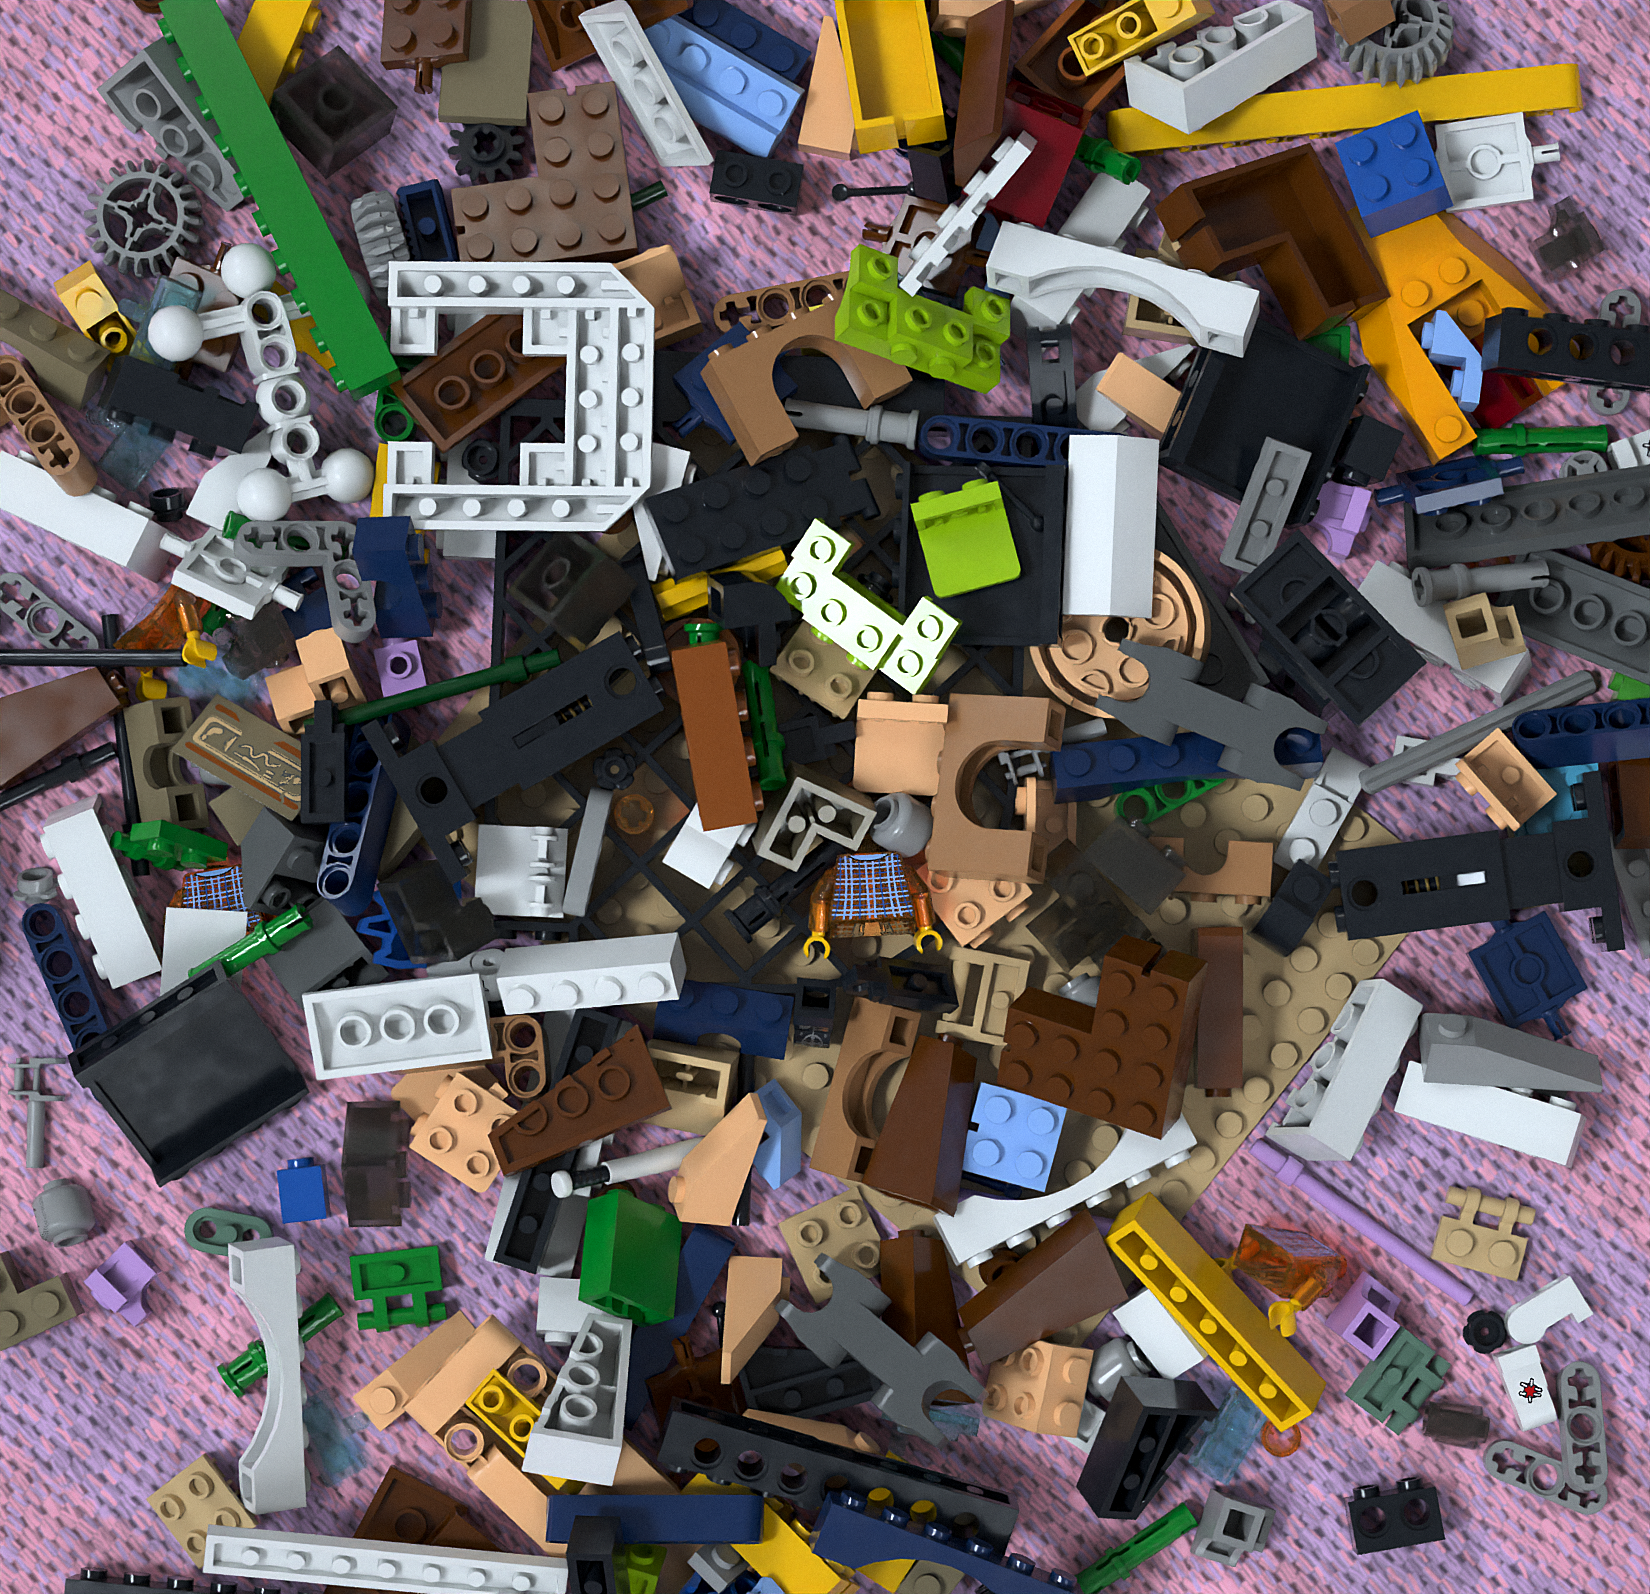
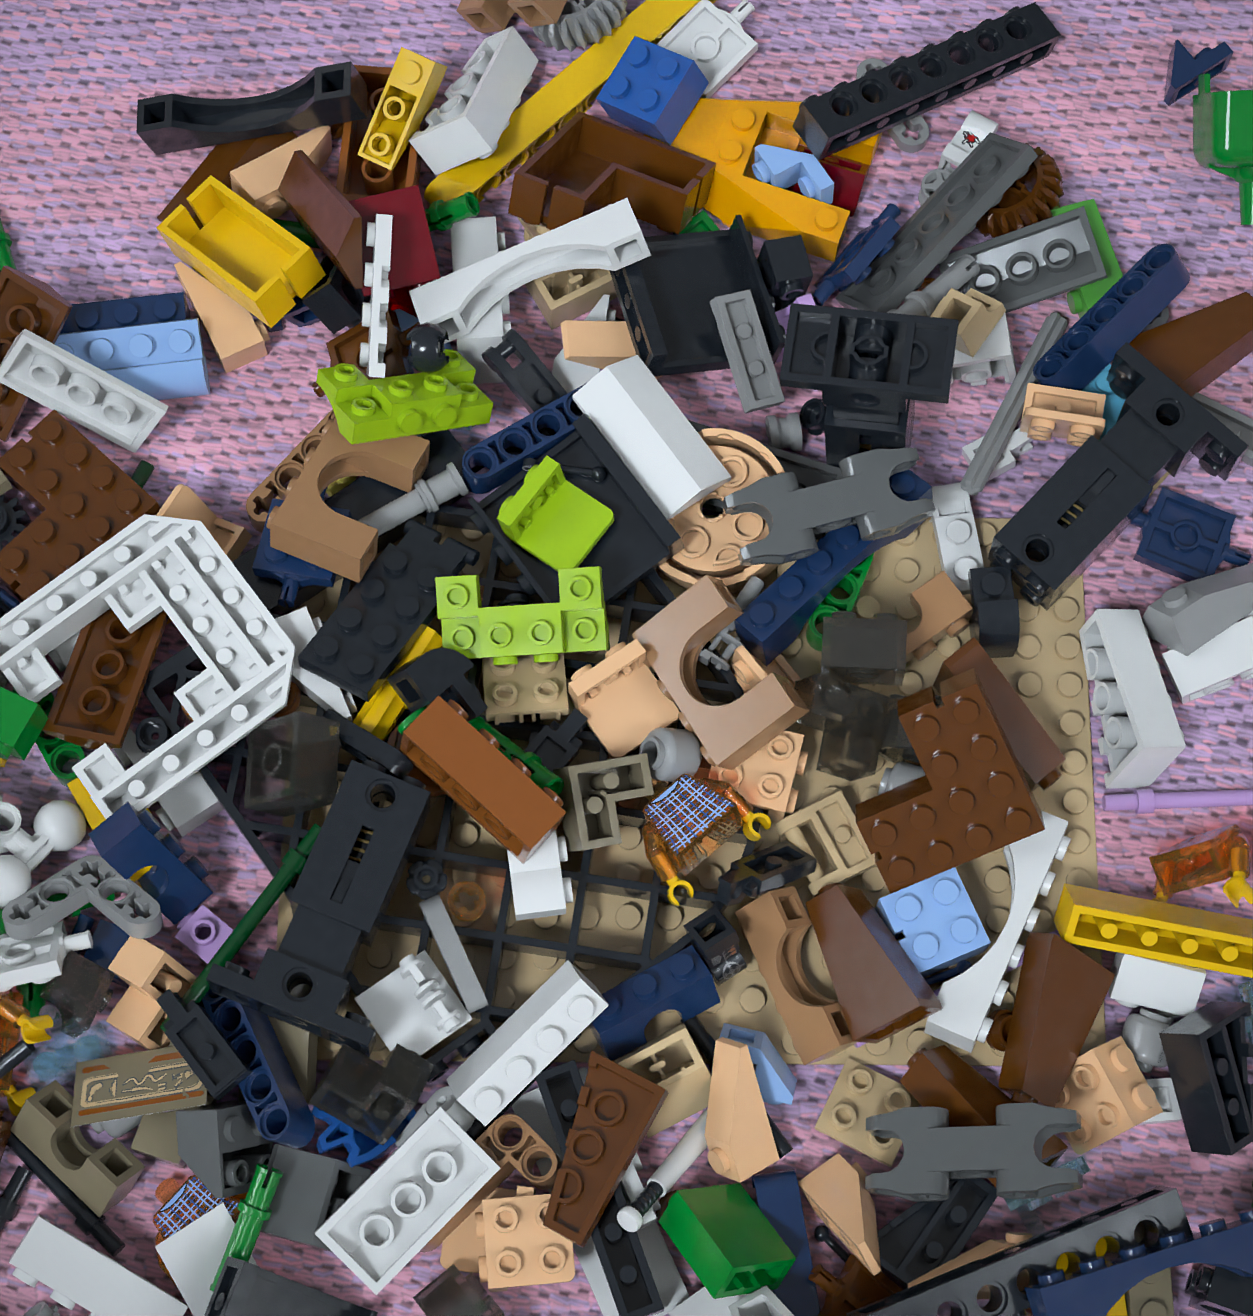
camera: 40 degrees left, 15 degrees down
green plate [110,819,228,871] -> none
black brick [709,150,804,216] -> none
black pin [723,838,849,944] -> none
black hinge [832,181,919,202] -> none
green pin [1472,423,1608,458] -> none
clear smoke brick [1528,196,1605,285] -> none
none -> black piece [406,322,449,374]

